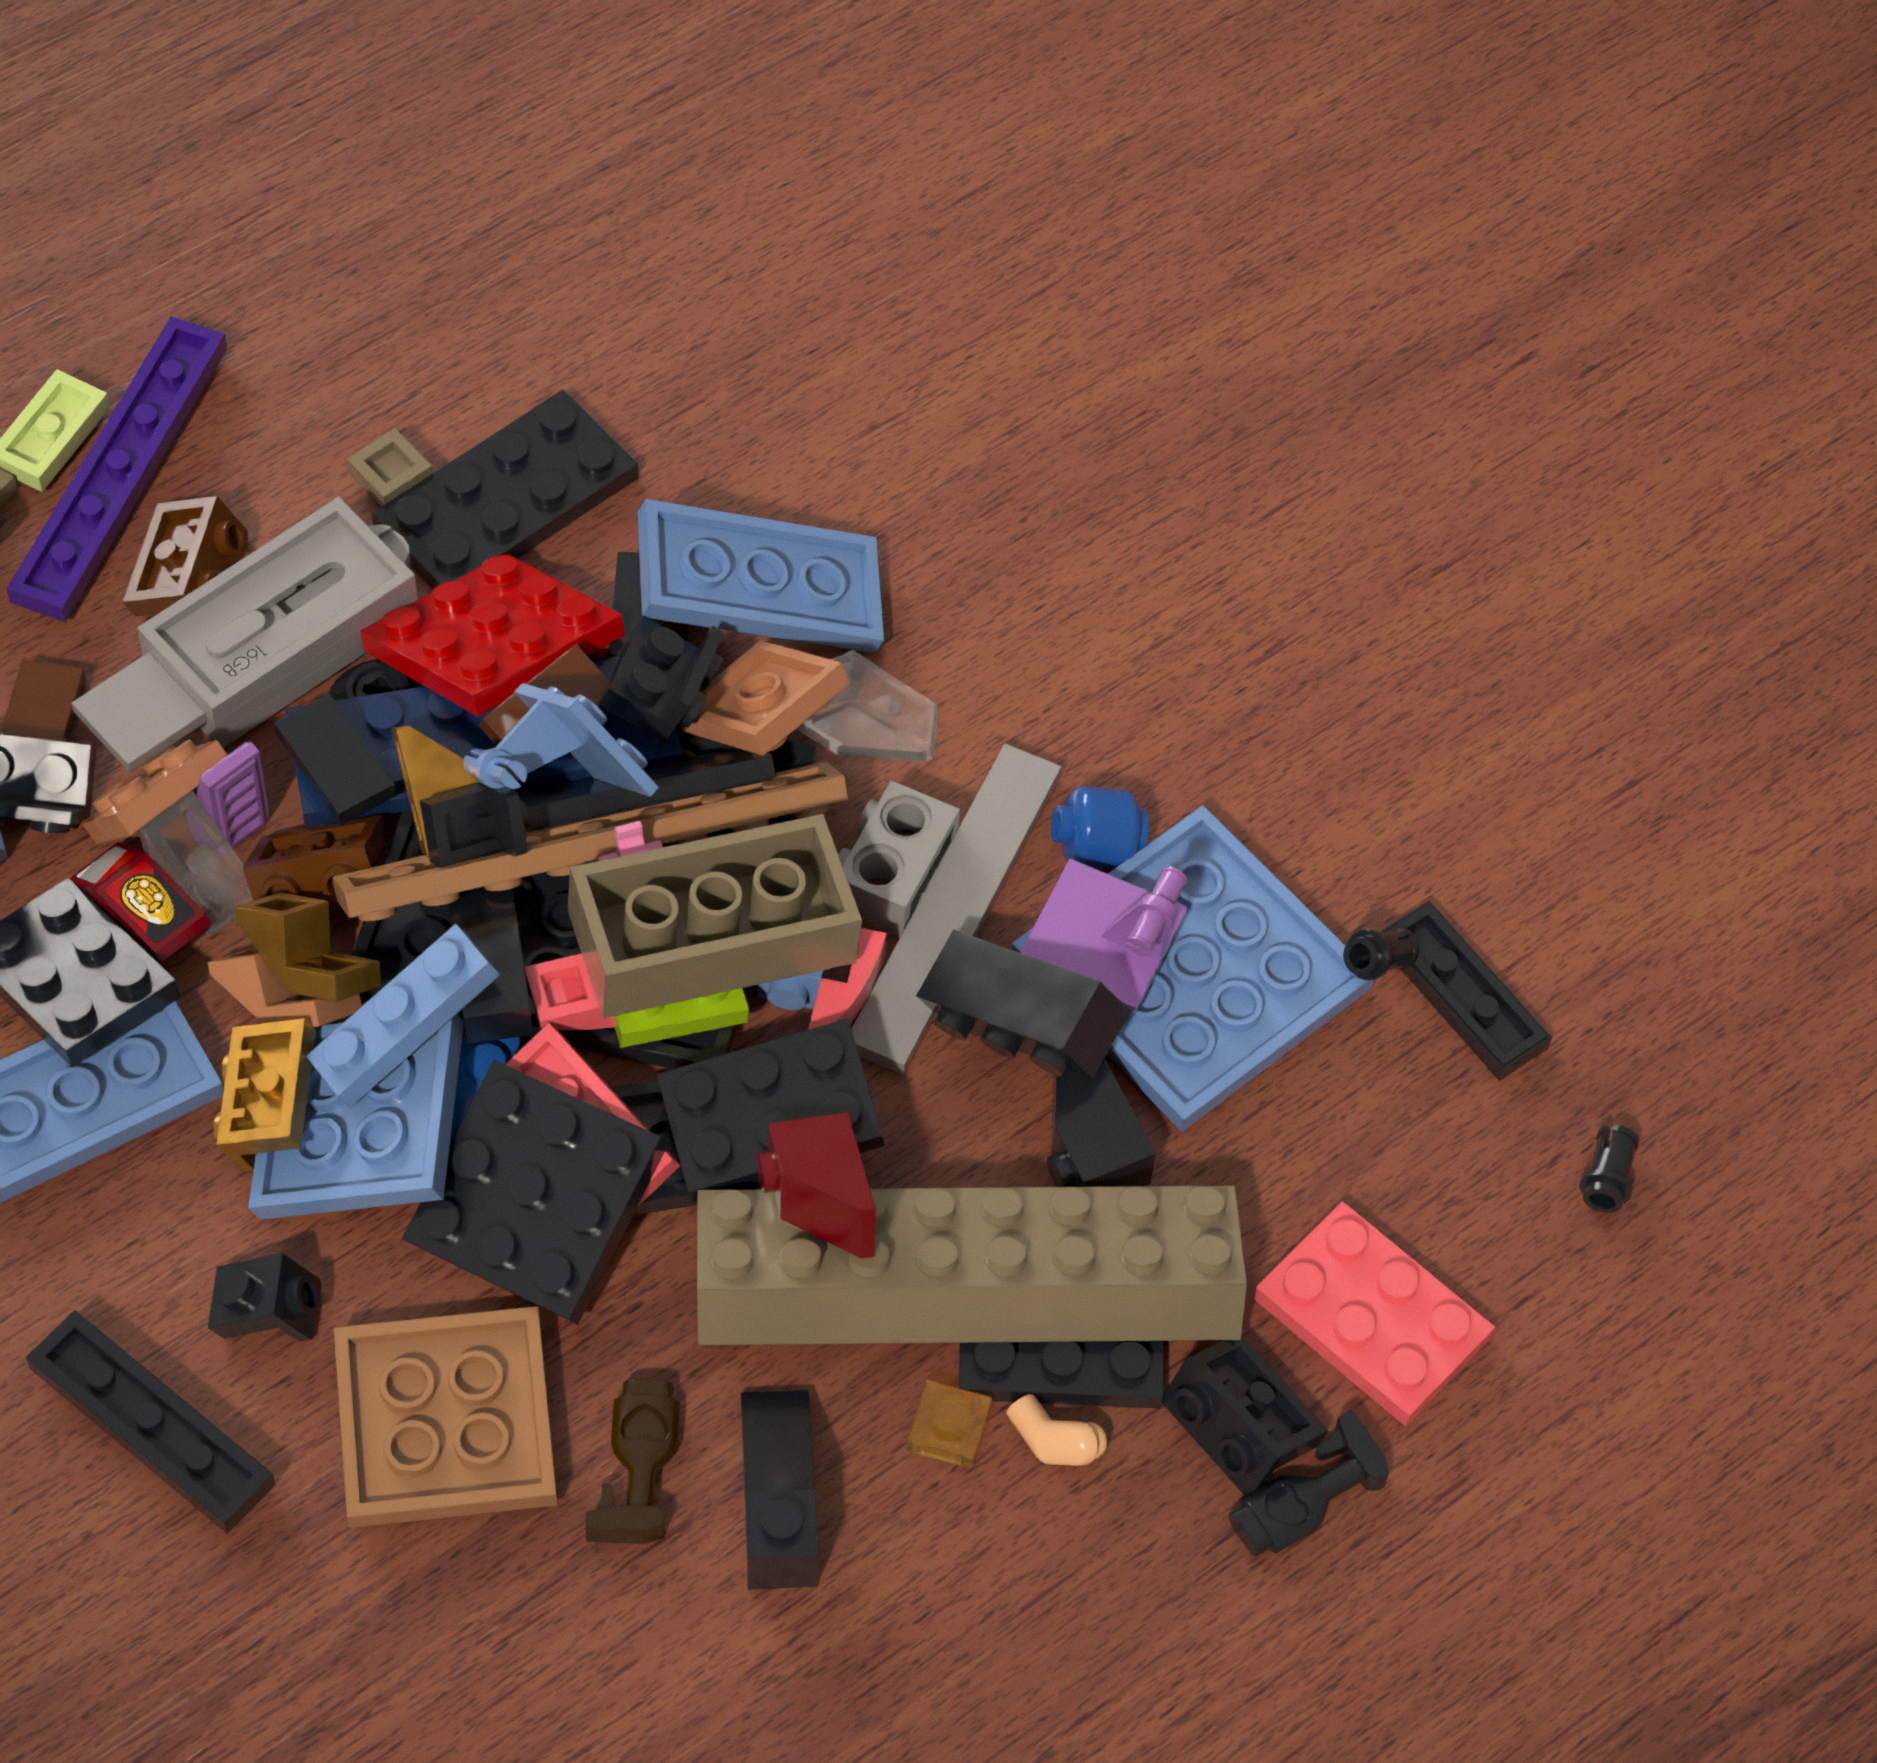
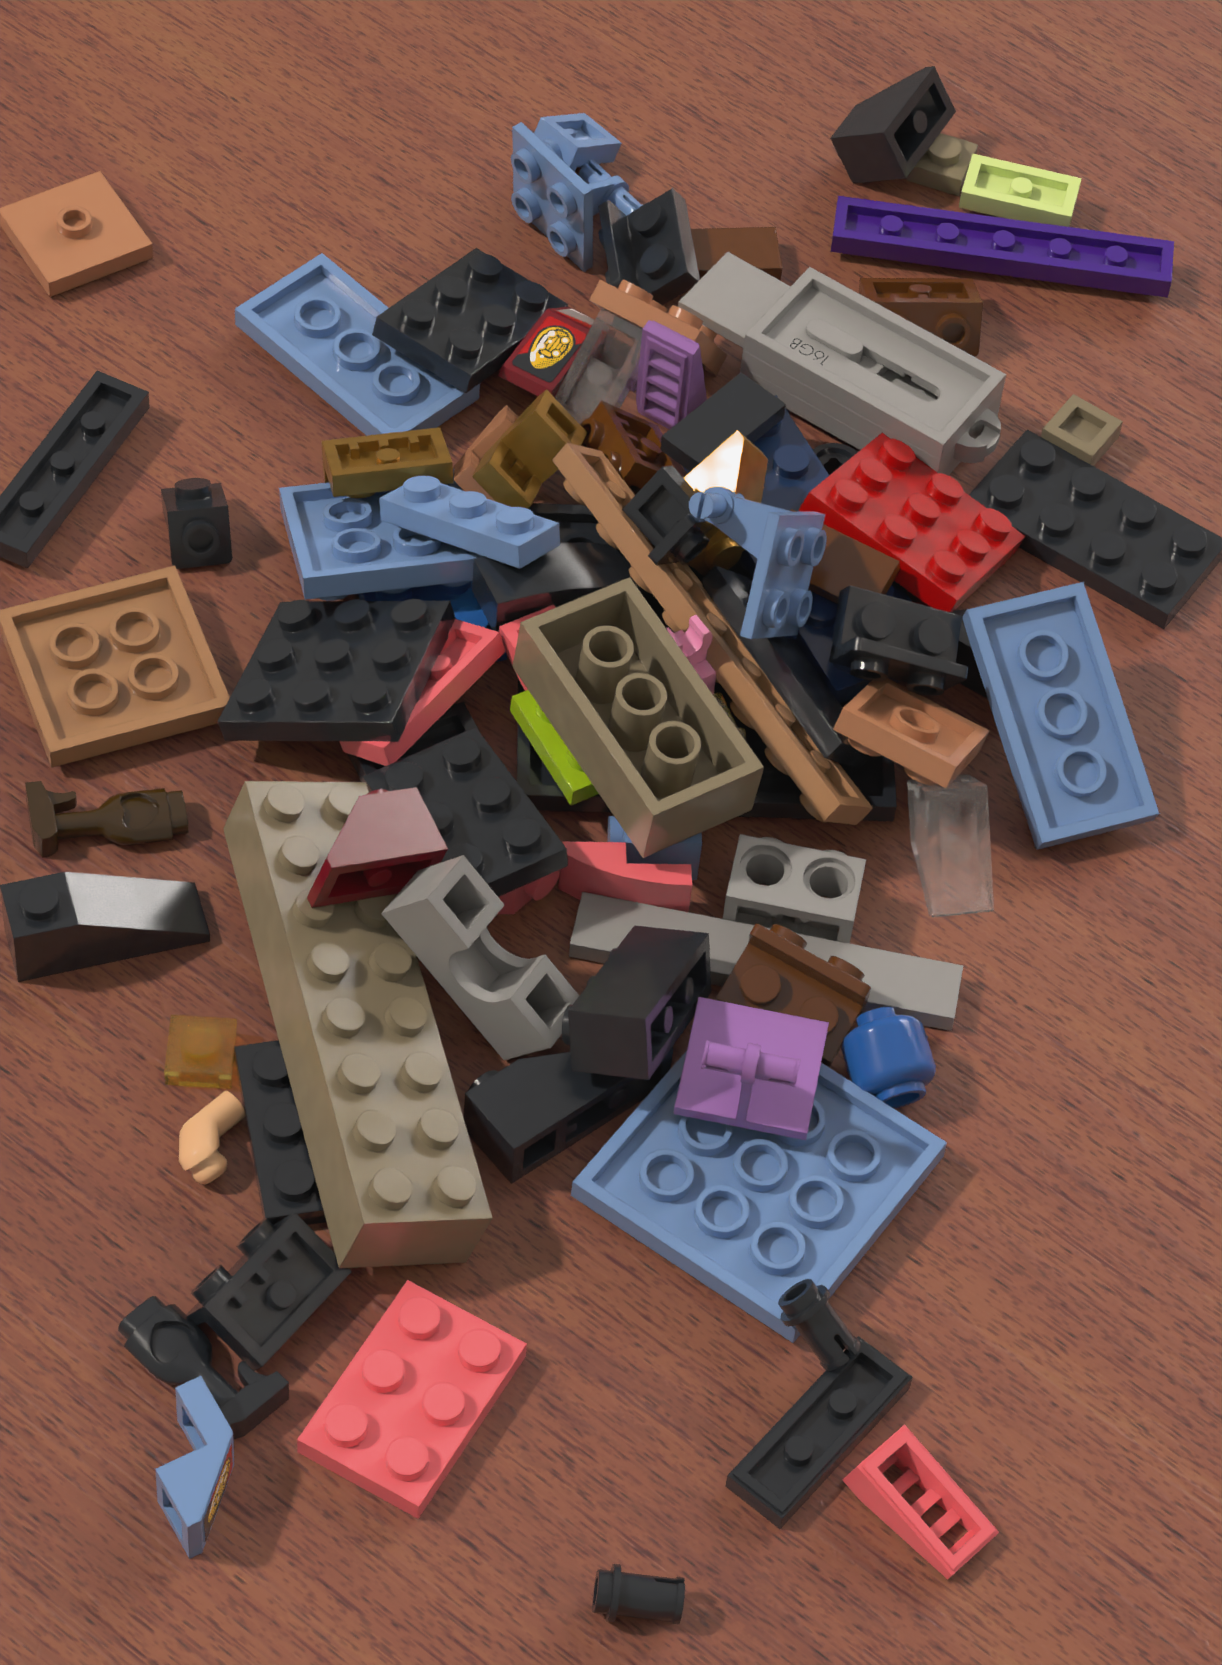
camera: 75 degrees right, 5 degrees down
none -> medium blue slope [155,1376,234,1559]
none -> light grey arch [381,855,579,1060]
none -> reddish brown bracket [716,923,871,1067]
none -> coral slope [842,1424,999,1579]

